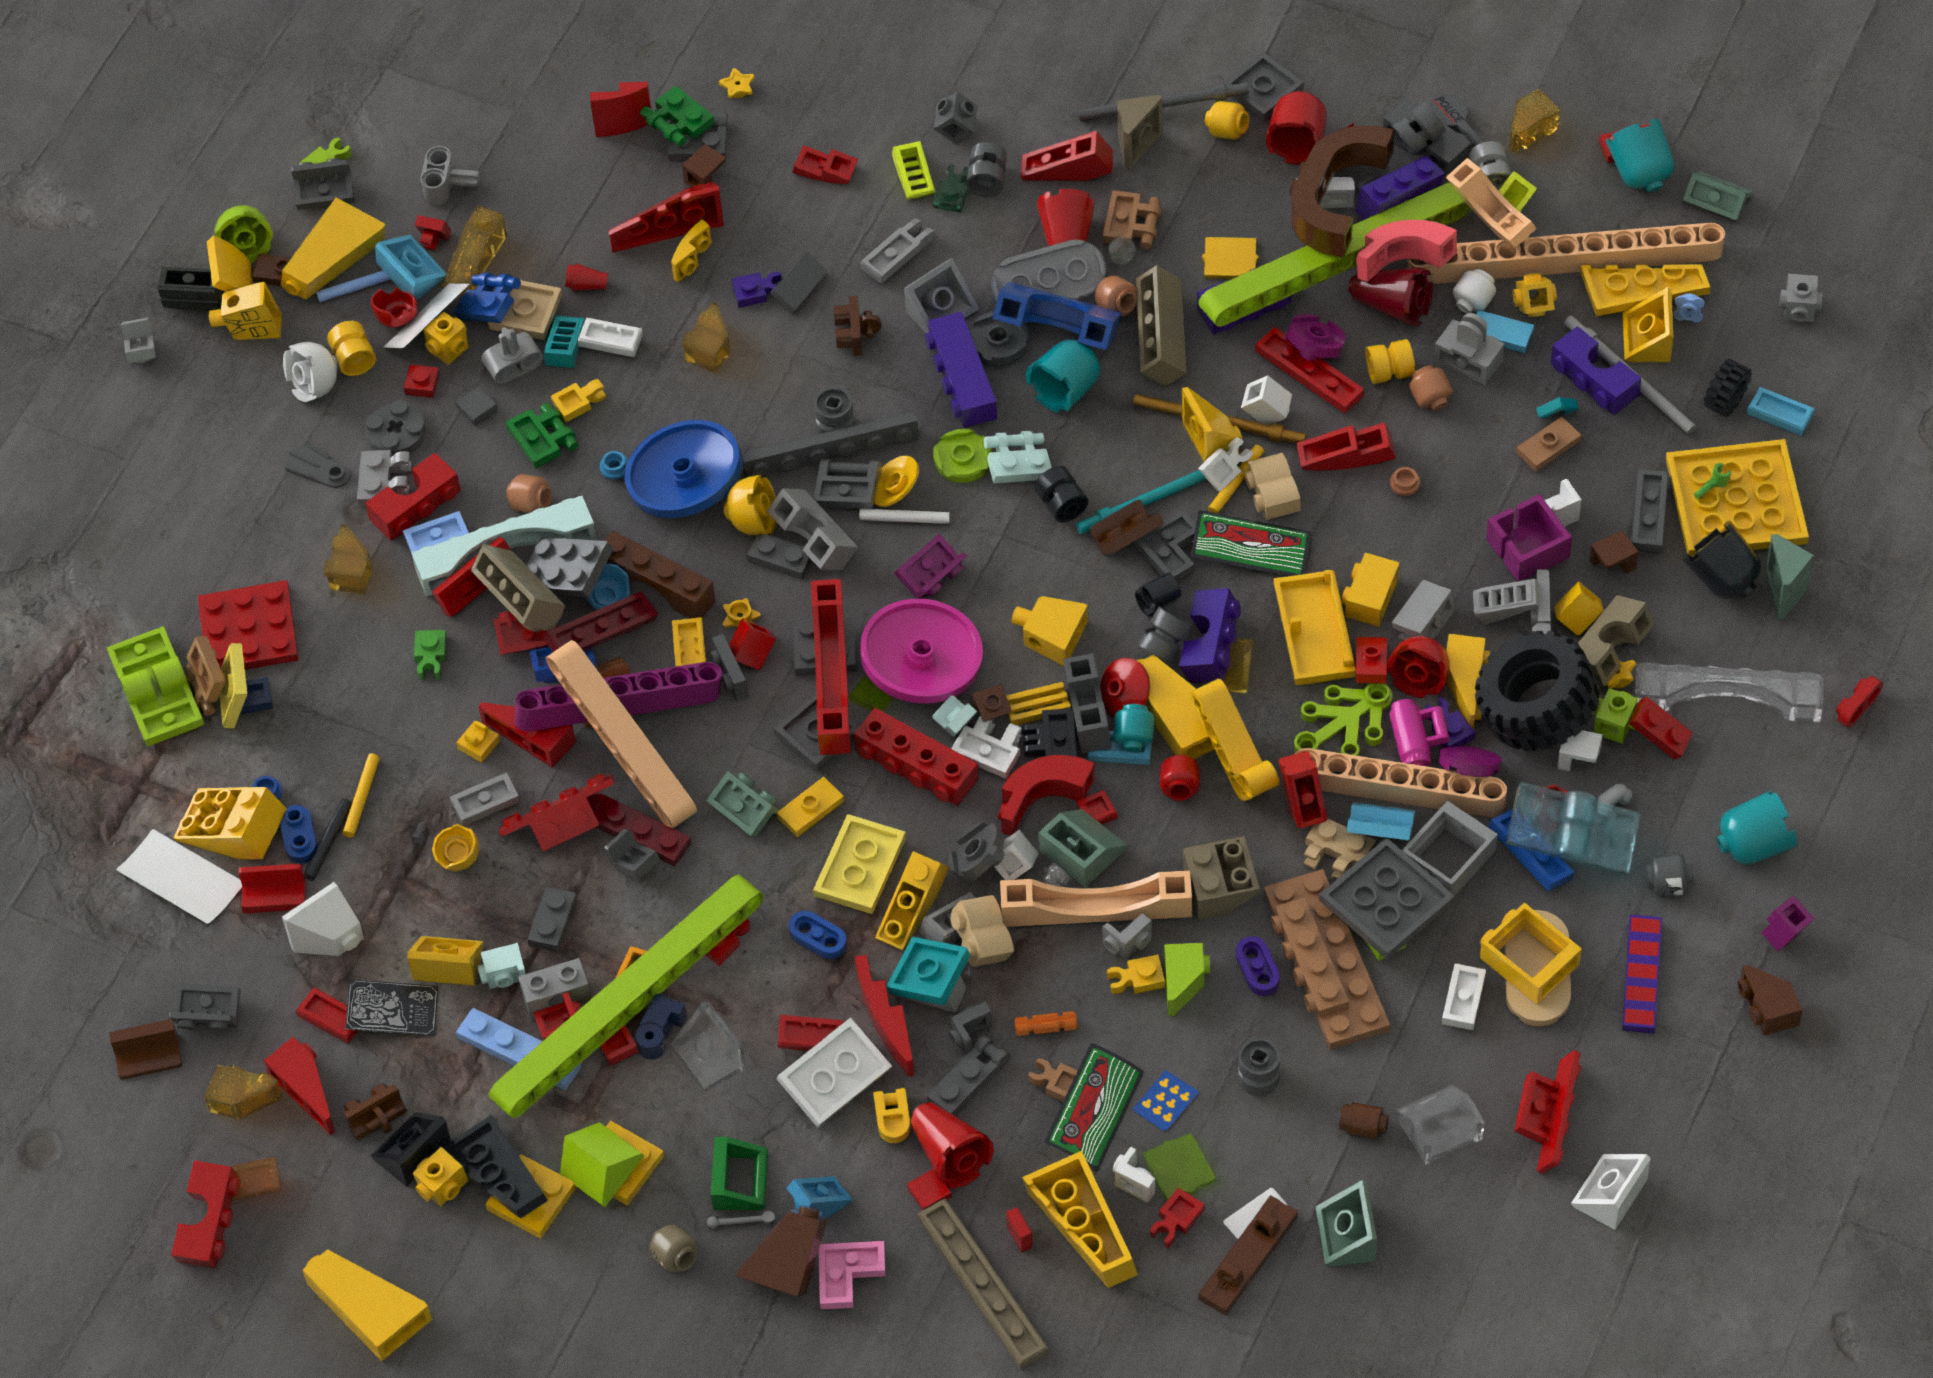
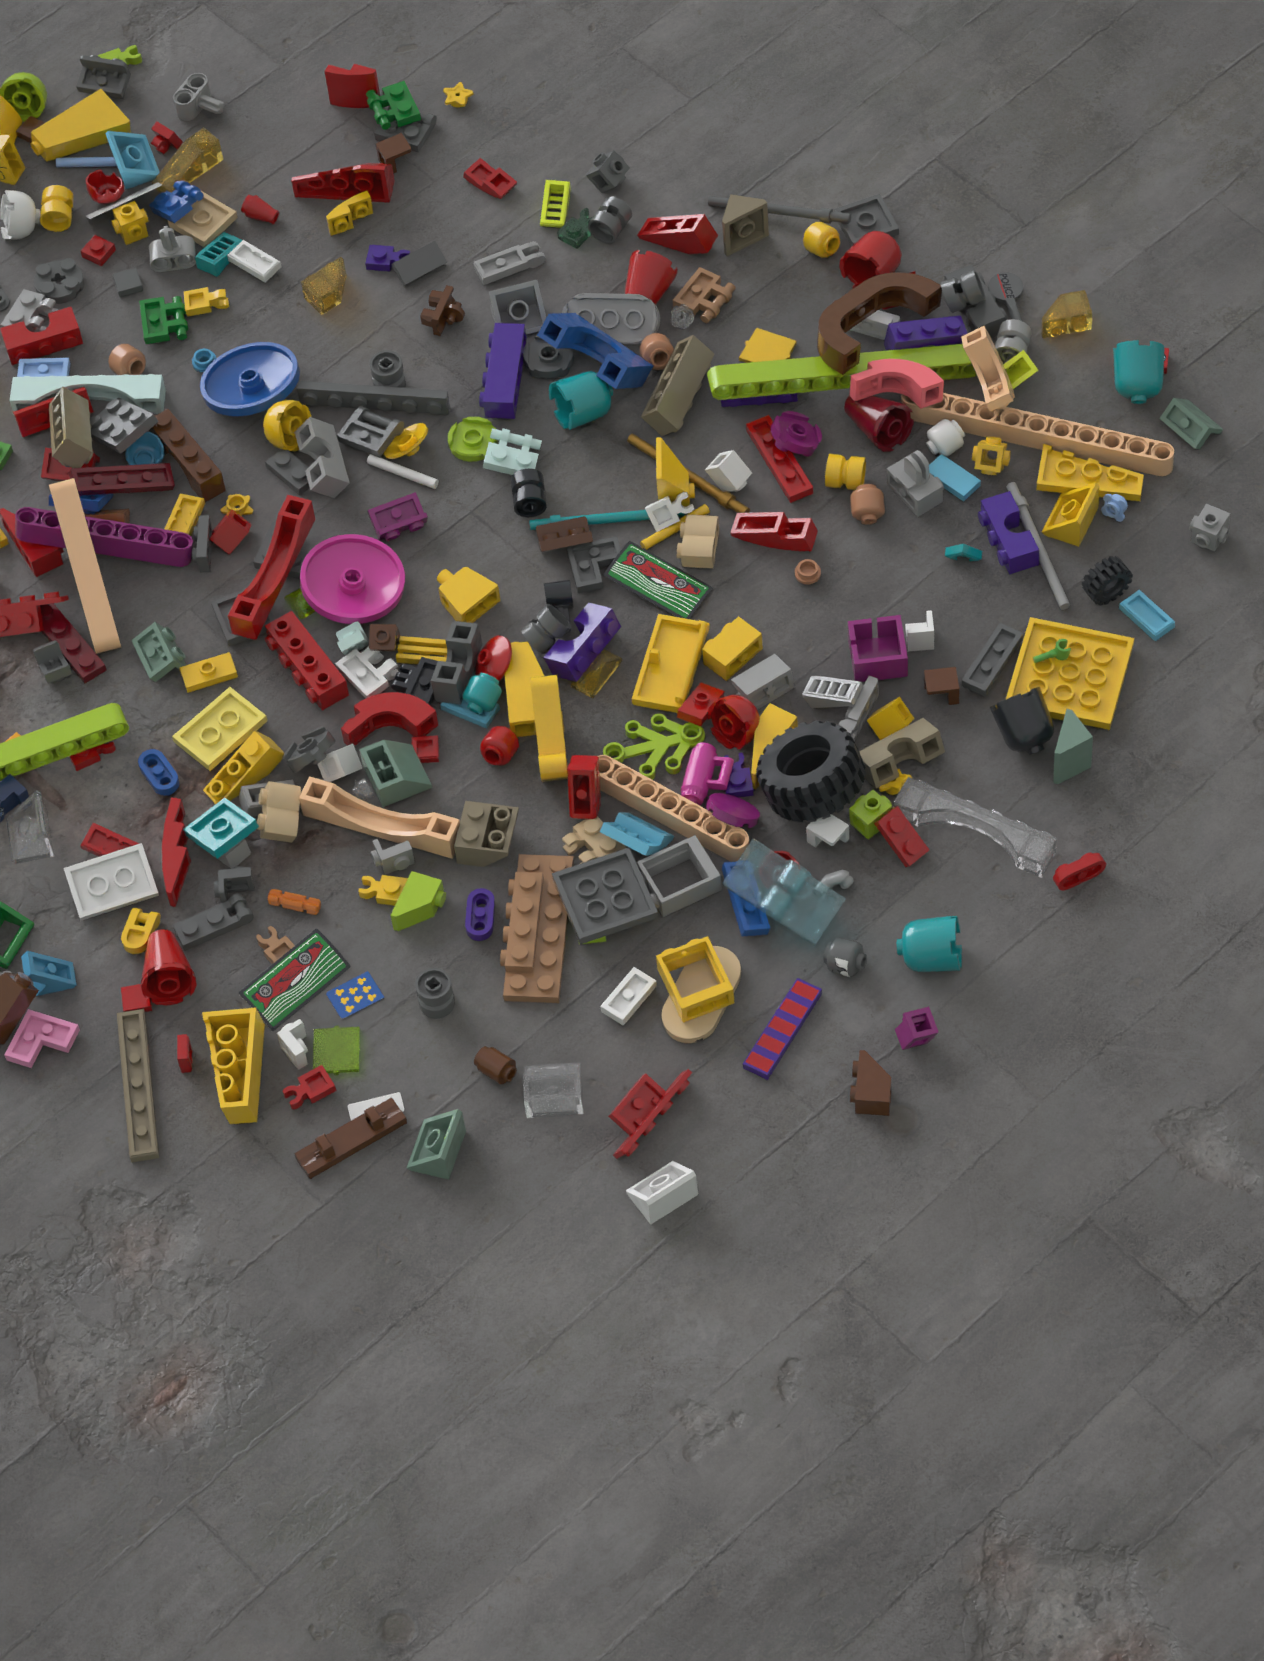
camera: 25 degrees right, 0 degrees up
medium nougat plate [1516,416,1582,472] -> none

